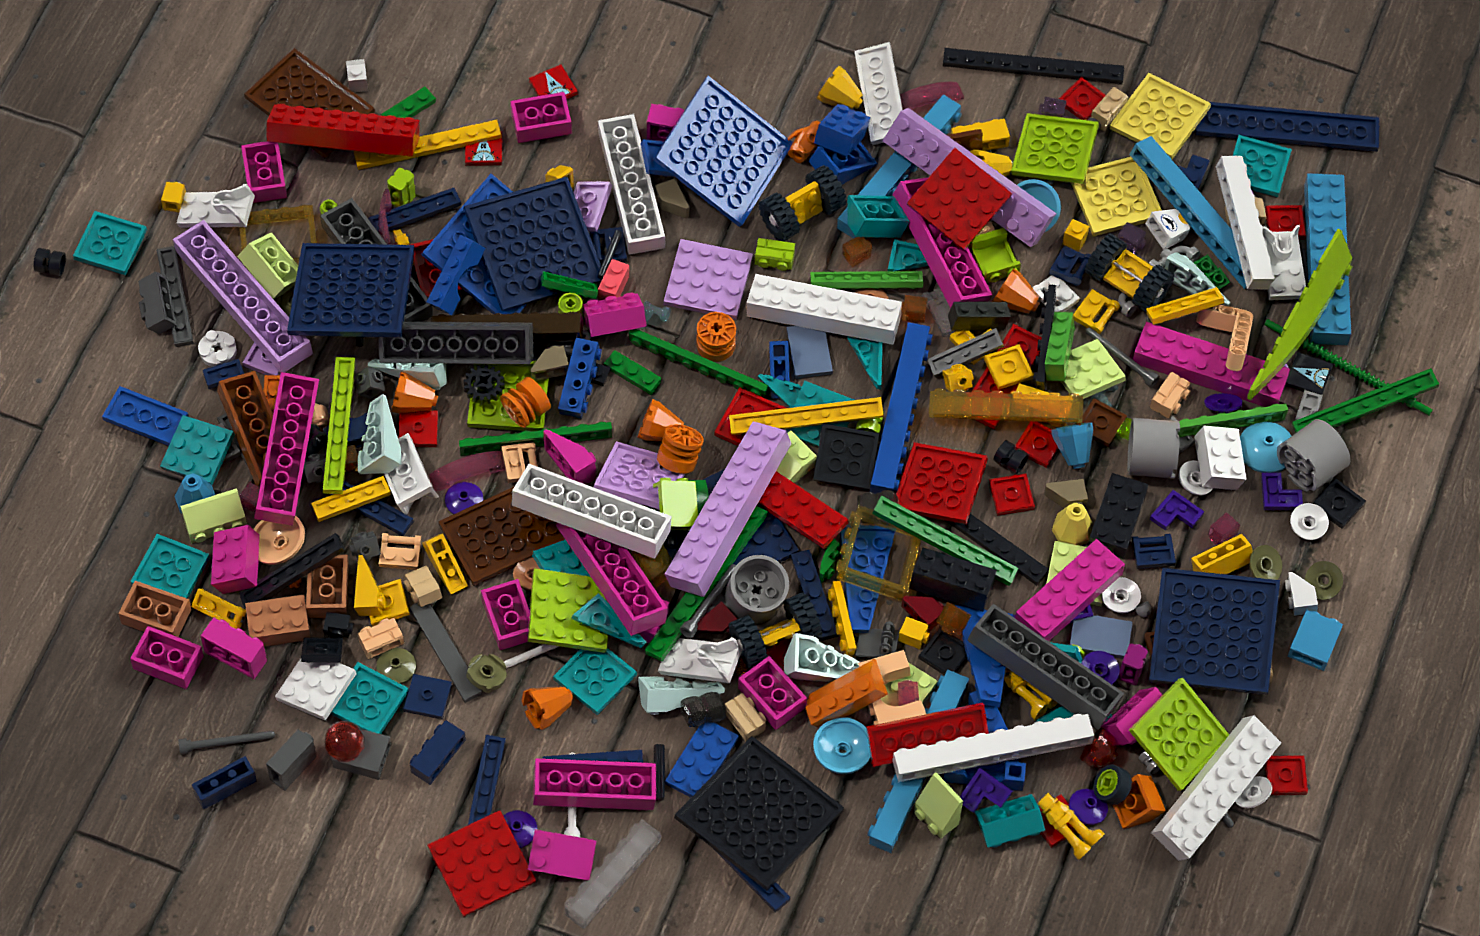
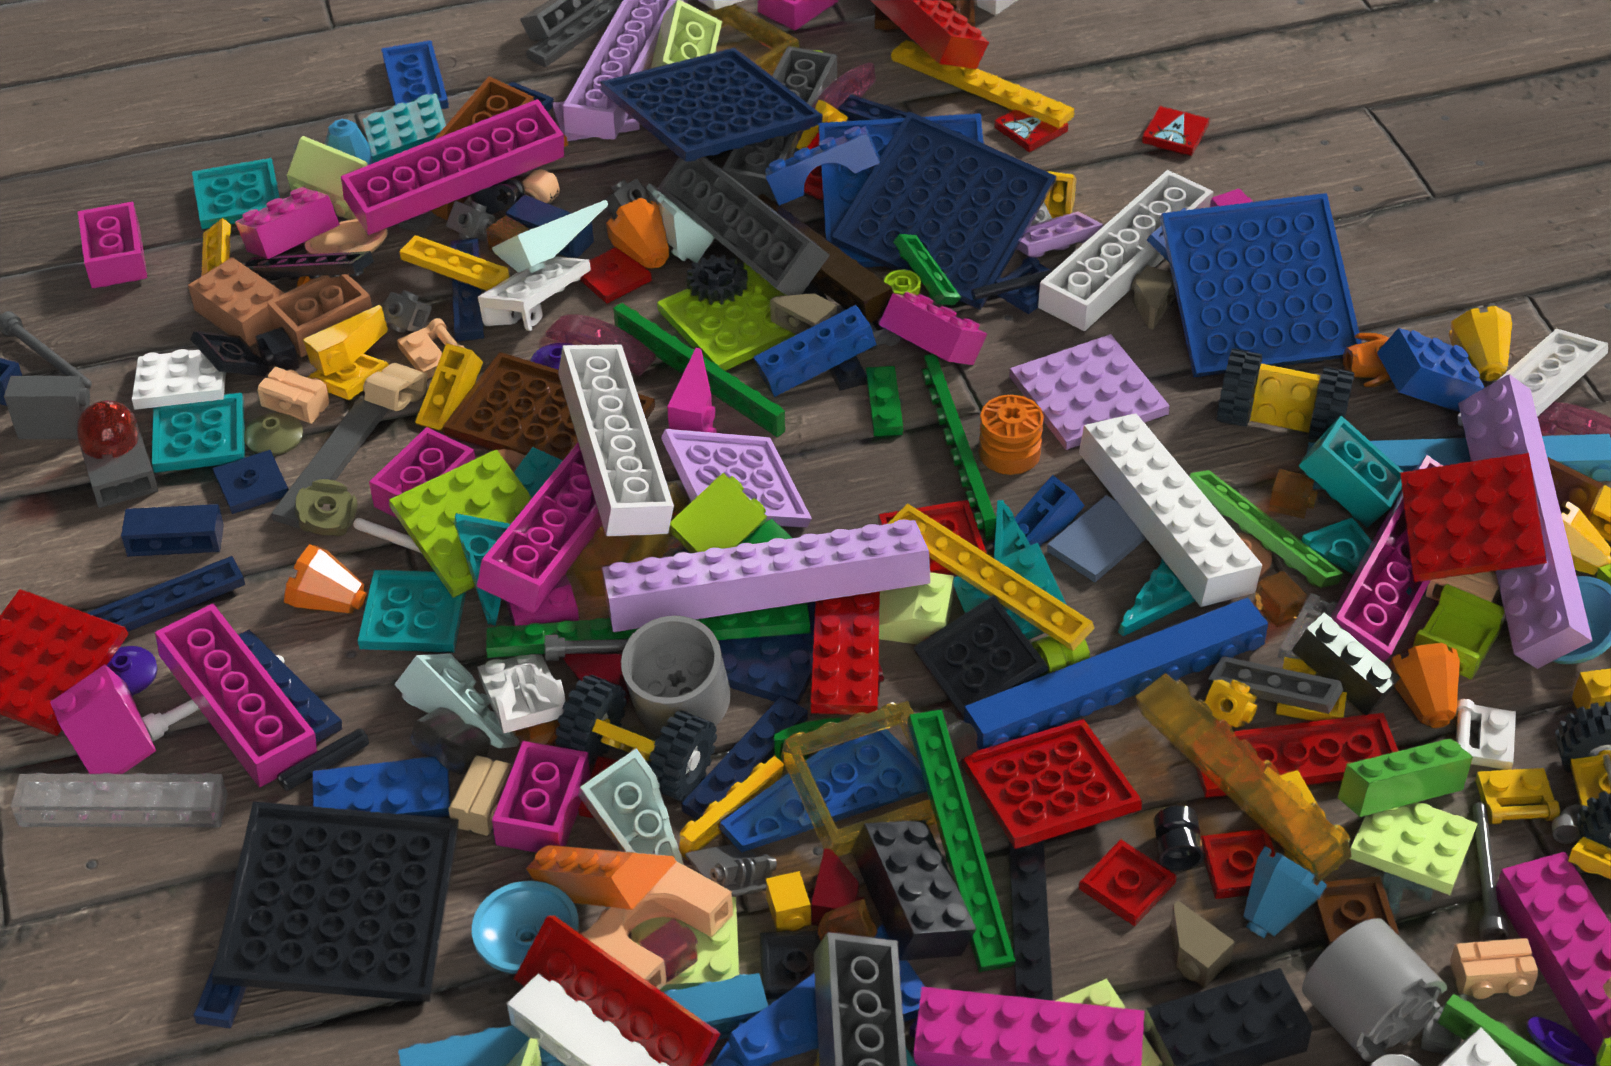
camera: 55 degrees right, 15 degrees down
nougat brick [119,581,191,637] -> none
white plate [198,330,237,367] -> none
dark pink brick [201,617,267,679] -> none
lime plate [323,357,356,494] -> none
green plate [381,86,436,118] -> none
lime brick [387,168,416,207] -> none
orange wheel [500,377,551,428] -> none
light nougat plate [501,442,538,483] -> none
dark pink brick [510,92,572,143] -> none
coral brick [598,259,629,301] -> none
orange cone [637,399,684,441] -> none
clear light blue piece [643,301,671,325] -> none
orange wheel [657,424,704,474] -> none
lime brick [755,238,795,271] -> none
blue slope [809,142,877,185] -> none
yellow plate [984,345,1034,390] -> none
black plate [1033,284,1056,391] -> none
dark blue plate [1049,246,1092,285] -> none
light yellow cone [1052,503,1094,546] -> none

